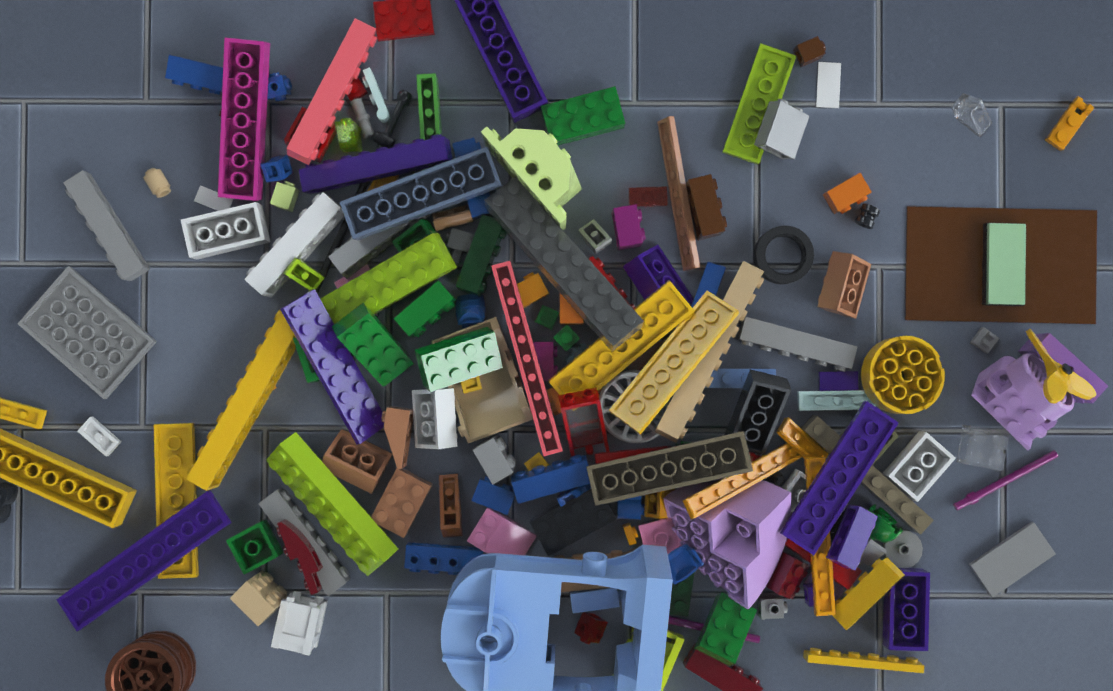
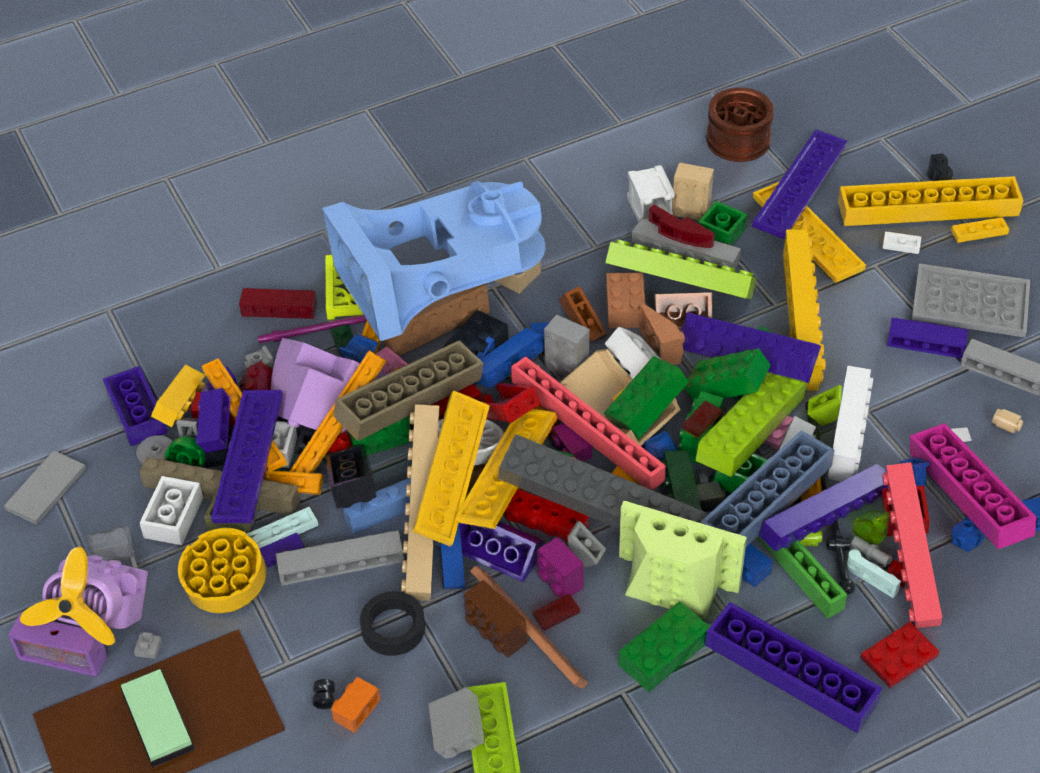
camera: 150 degrees right, 40 degrees down
white brick [181,202,271,260] -> none
yellowish green brick [270,181,300,212] -> none
blue brick [404,542,484,575] -> none
bright pink slope [467,507,537,555] -> none
light orange plate [622,522,638,546] -> none
green brick [694,592,757,666] -> none
yellow plate [803,648,924,673] -> none
nougat slope [817,251,871,319] -> none
magenta bar [953,450,1058,511] -> none
none -> clear red plate [682,401,722,438]
none -> dark purple brick [887,317,968,359]

